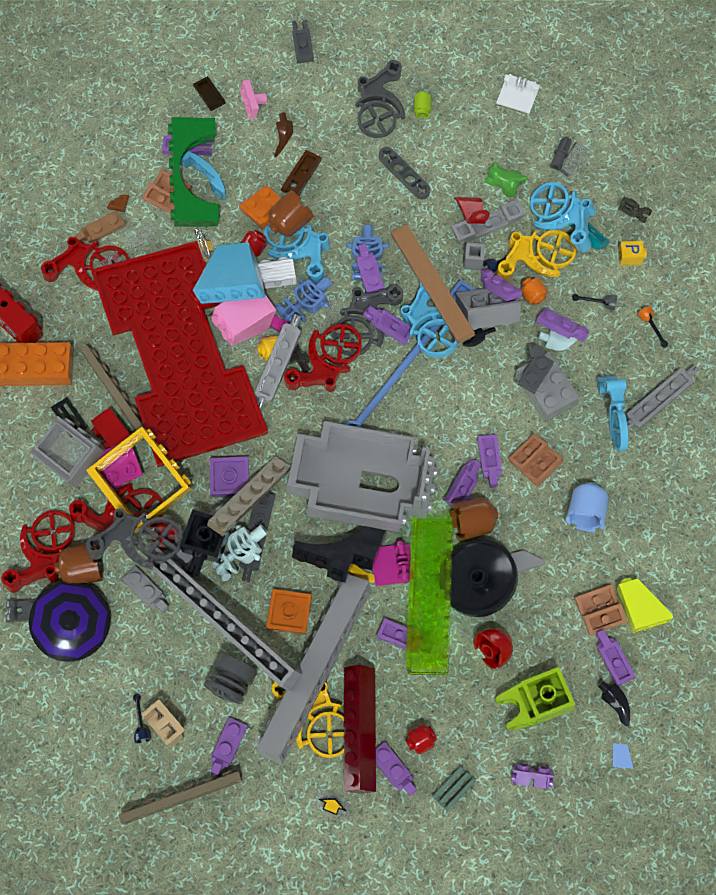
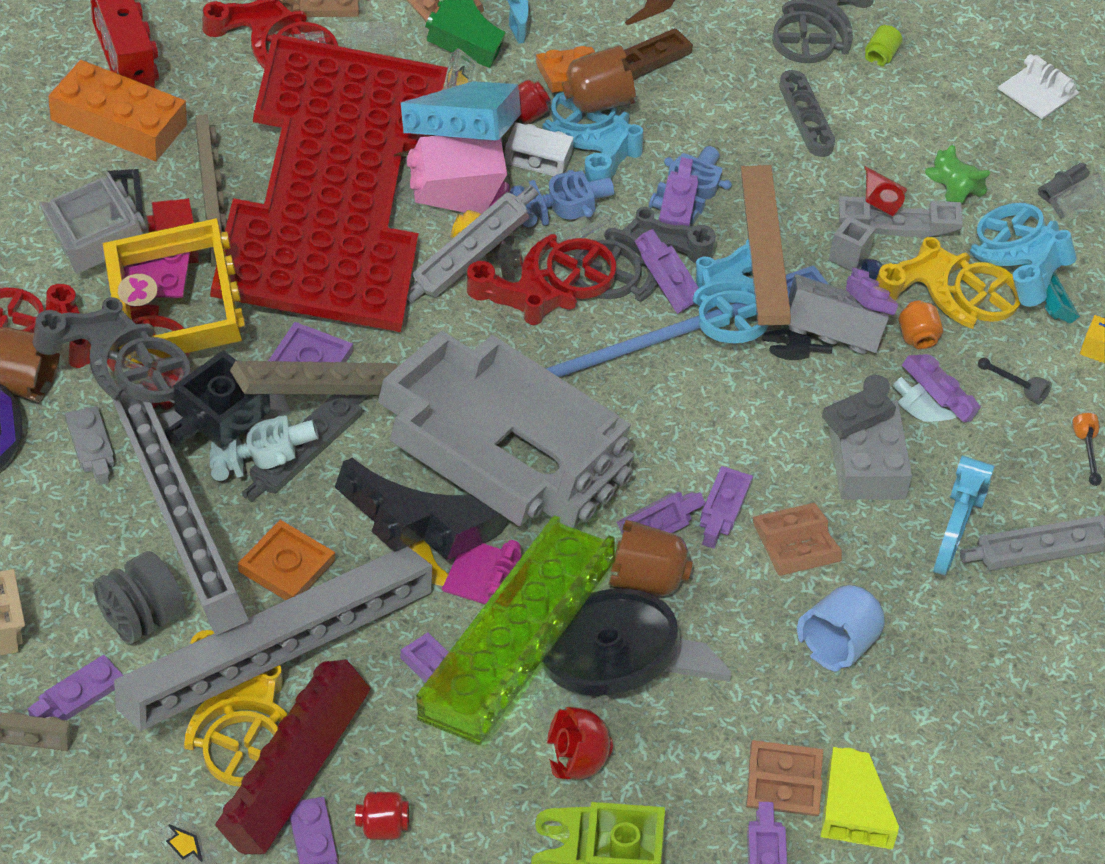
camera: 20 degrees right, 20 degrees down
none -> tan sticker [118,274,157,306]

